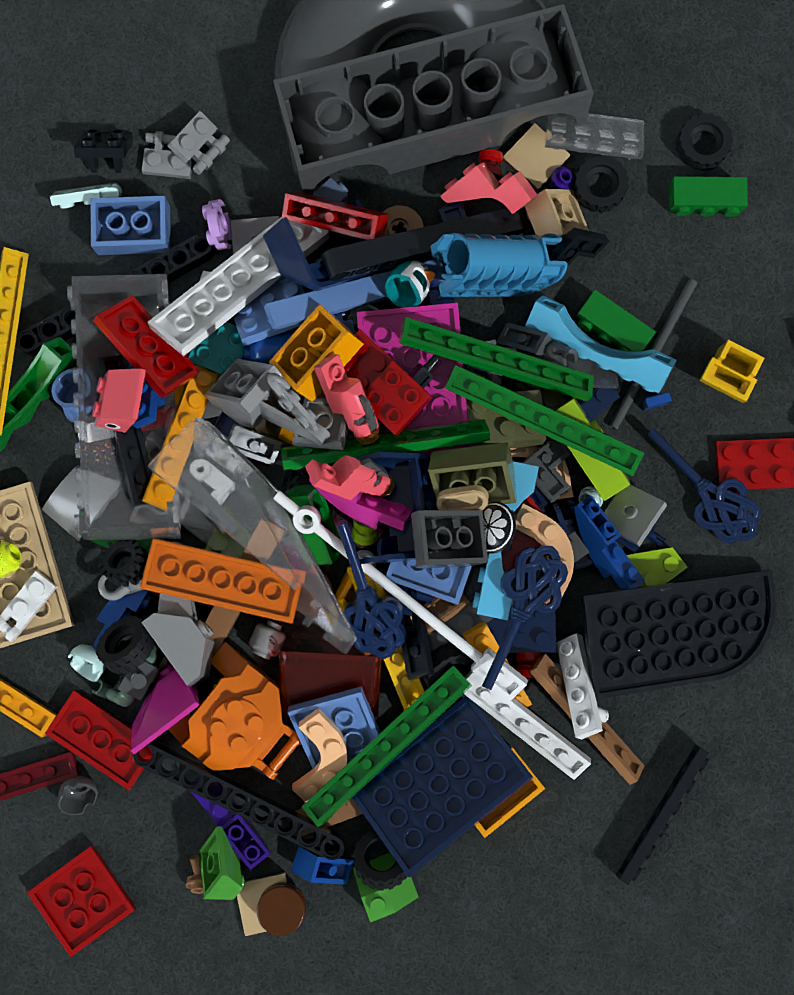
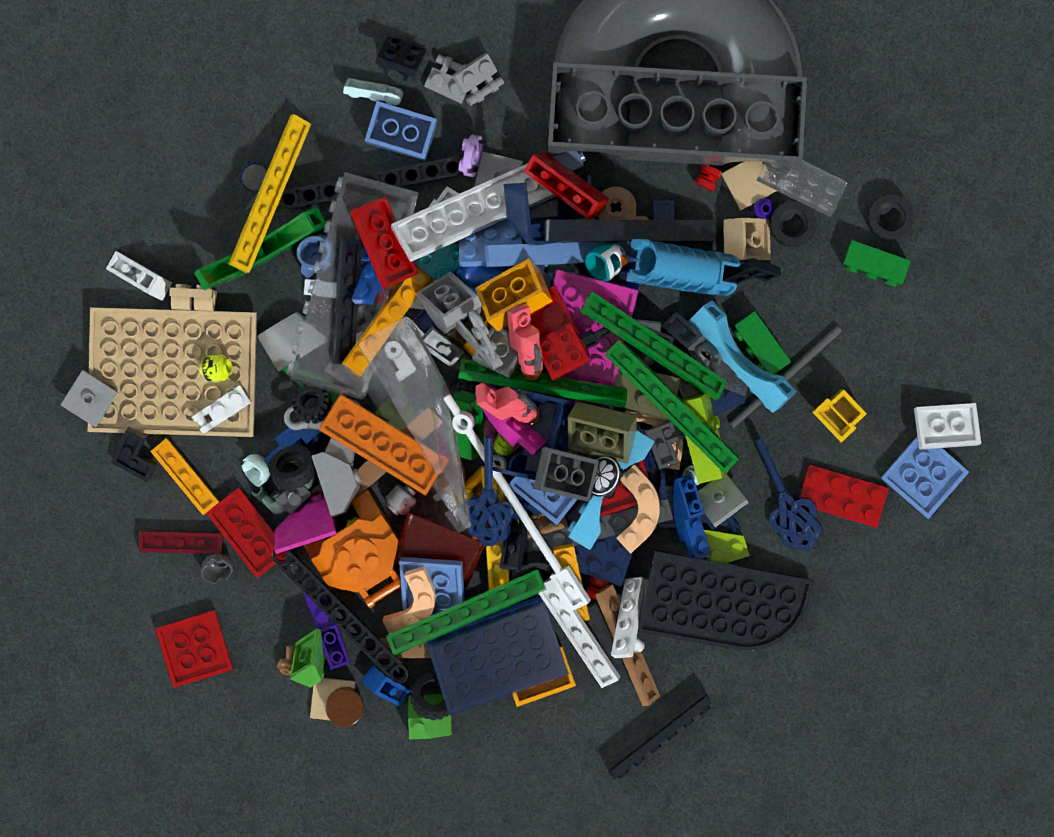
camera: 20 degrees right, 5 degrees up
coral slope [92,369,146,433] -> none
tan tile [437,485,489,510] -> none
coral arch [441,162,537,214] -> none
dark blue piece [482,545,568,690] -> none
blue tile [641,392,672,411] -> none

